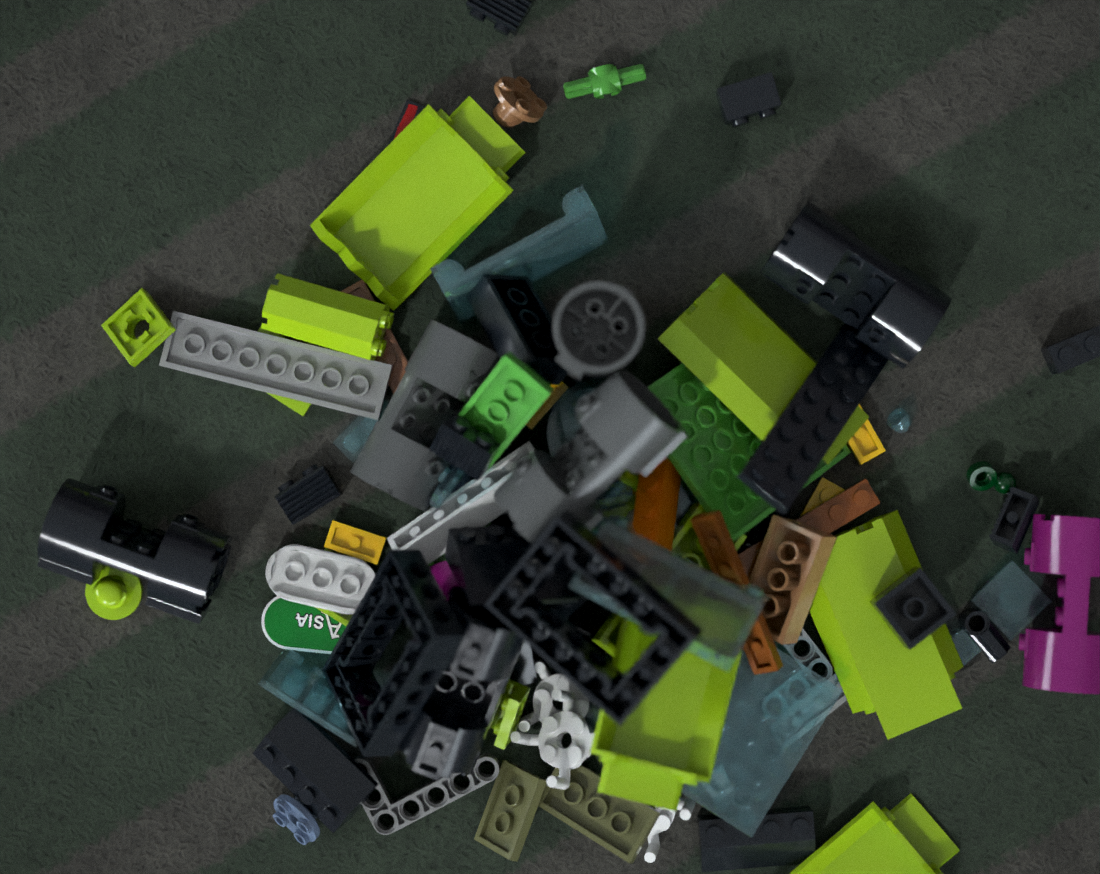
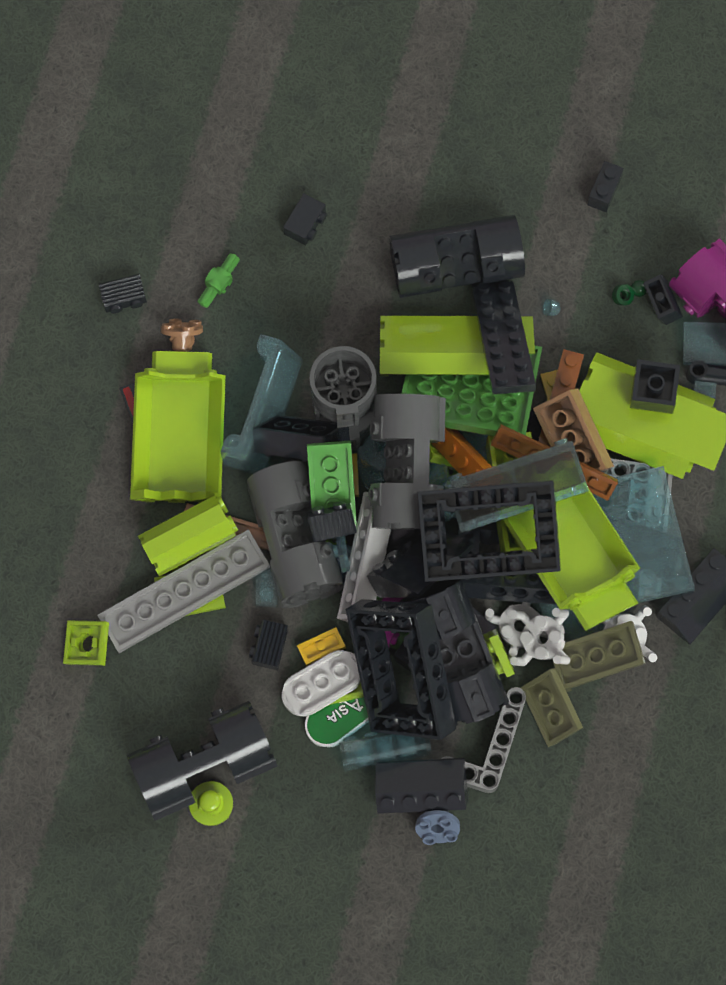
camera: 35 degrees left, 15 degrees down
yellow plate [847,404,886,465] -> none

